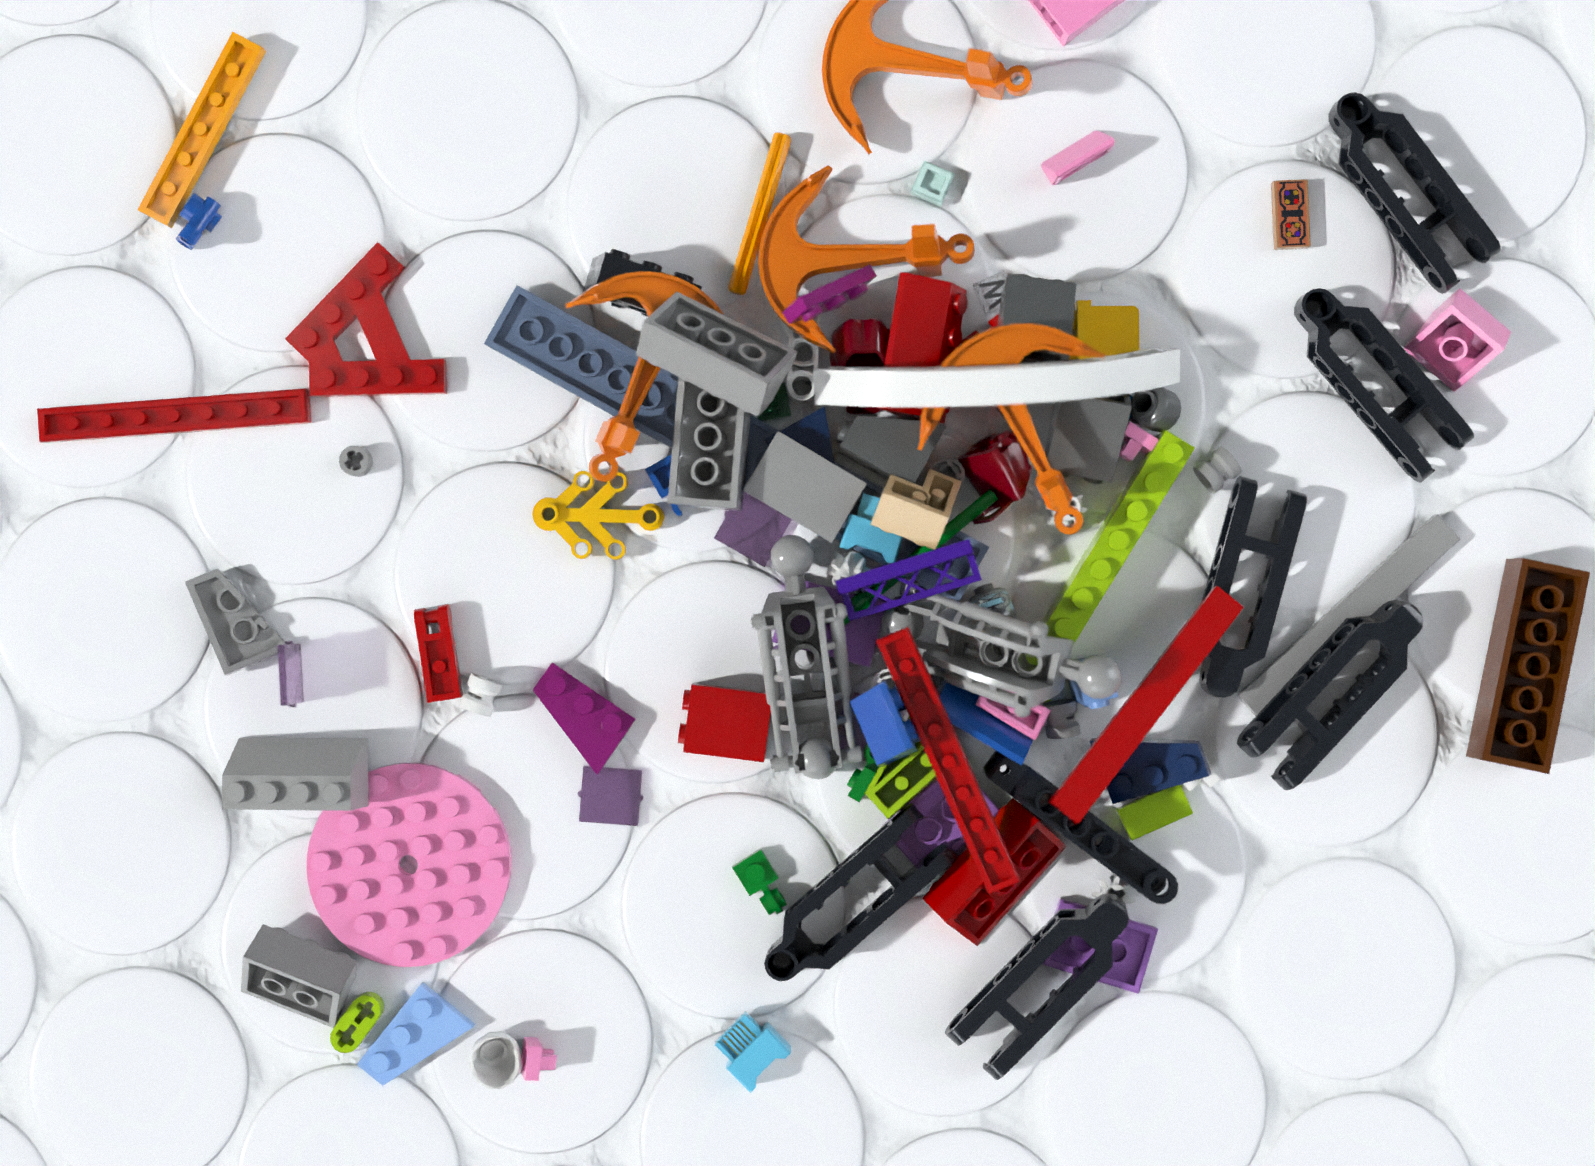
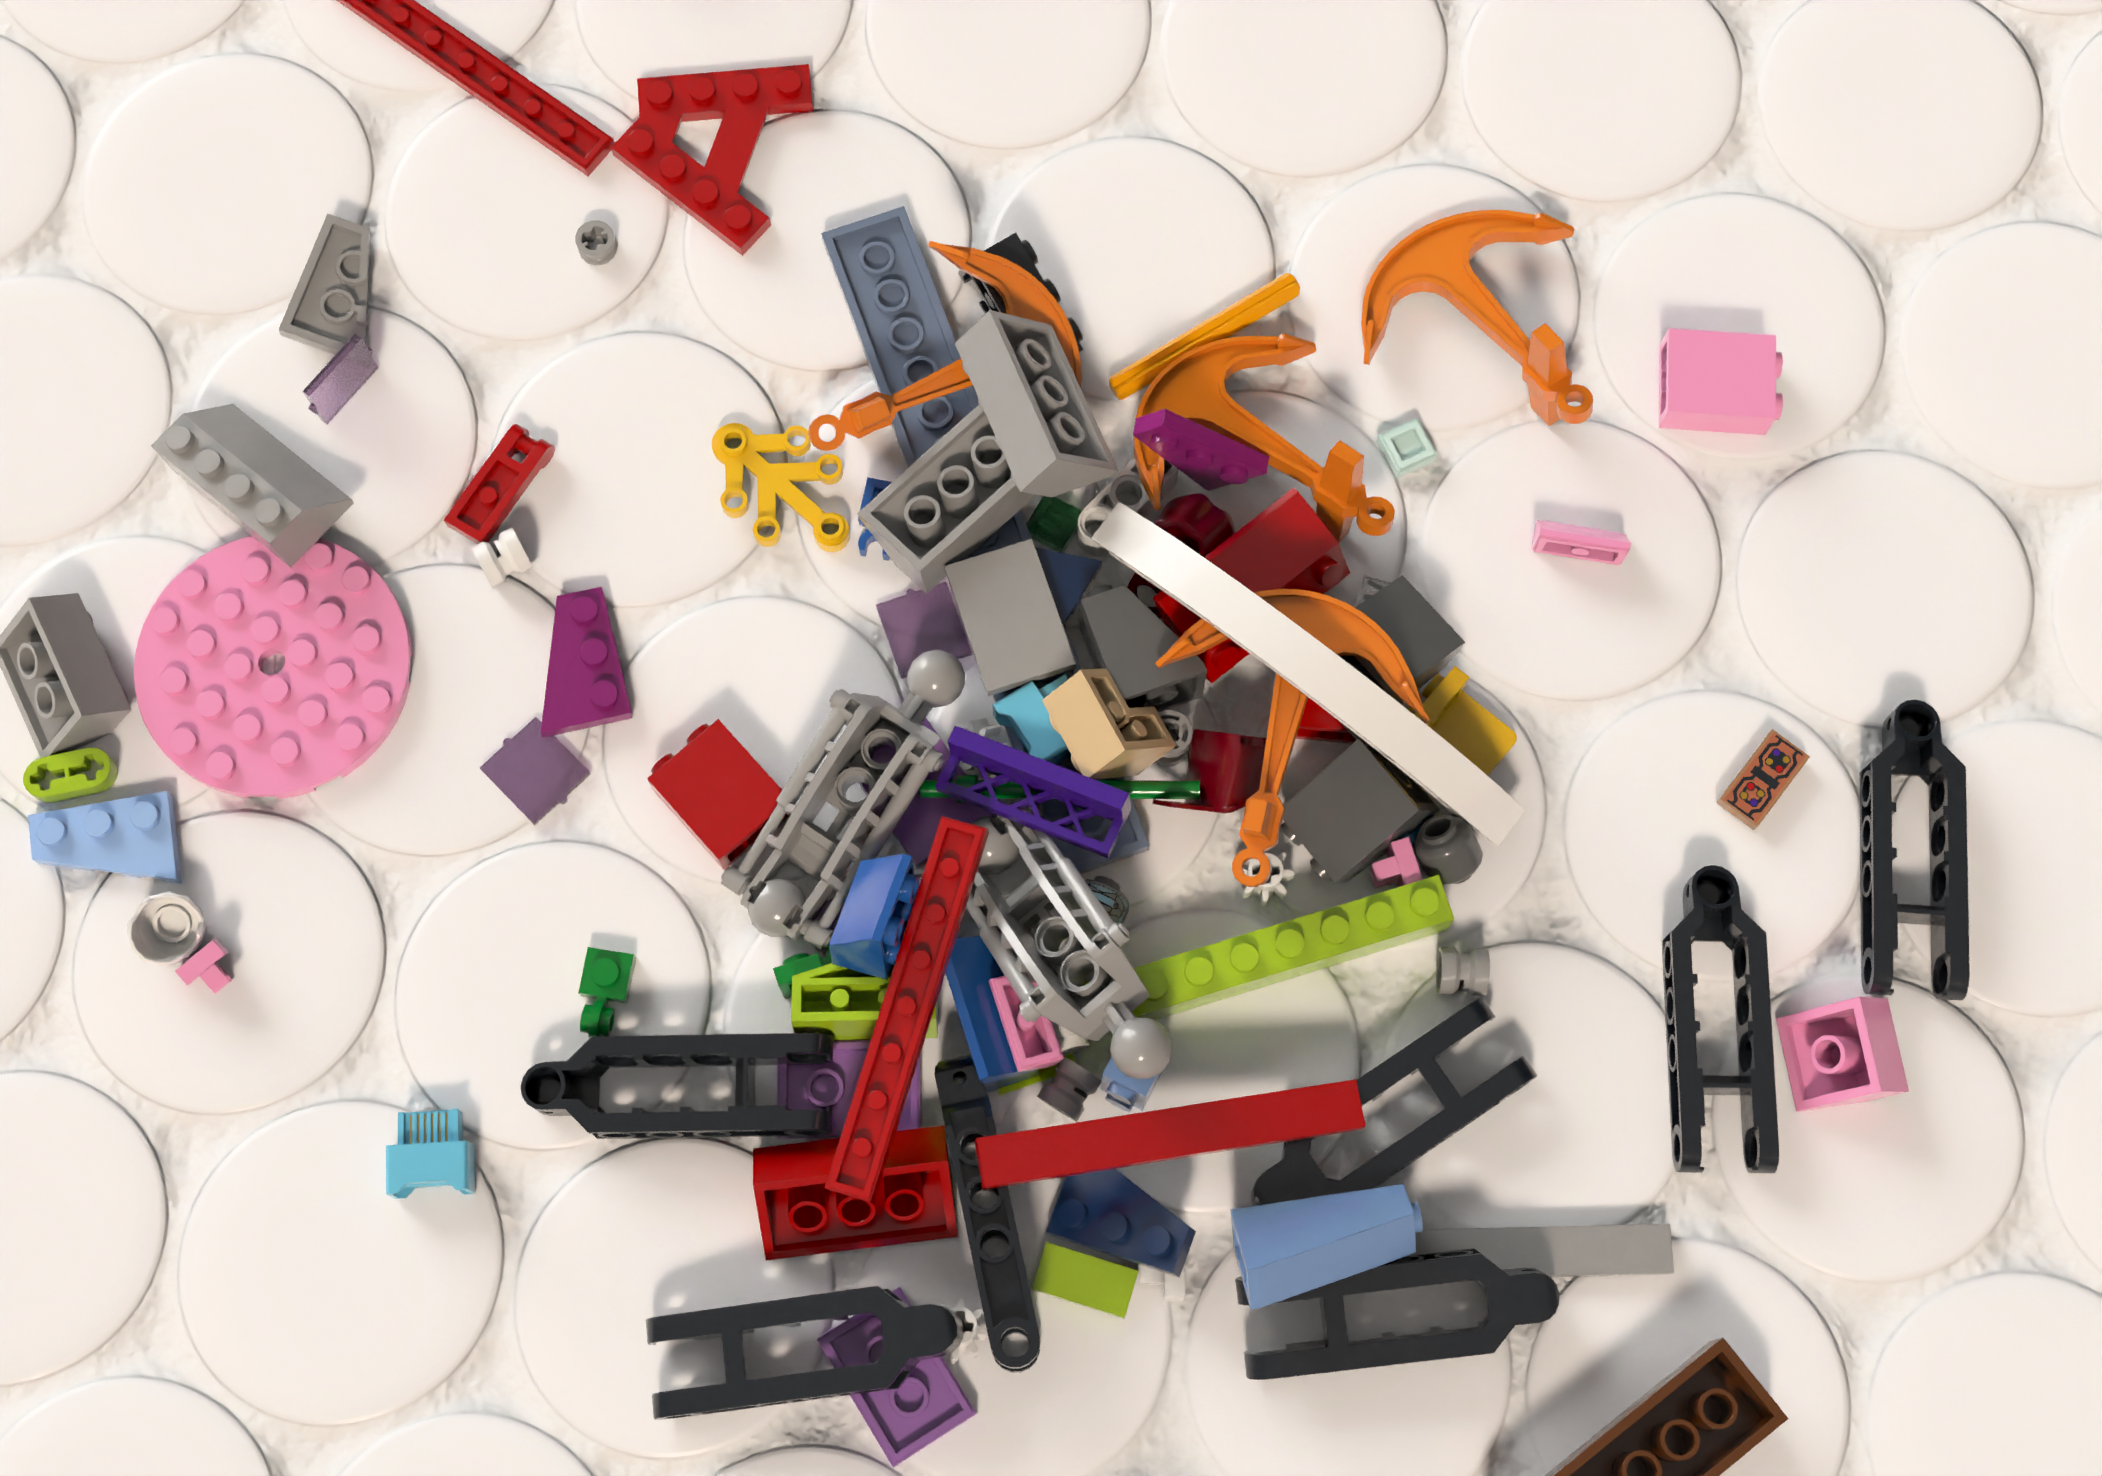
camera: 45 degrees right, 15 degrees down
none -> medium blue slope [1230,1184,1423,1310]

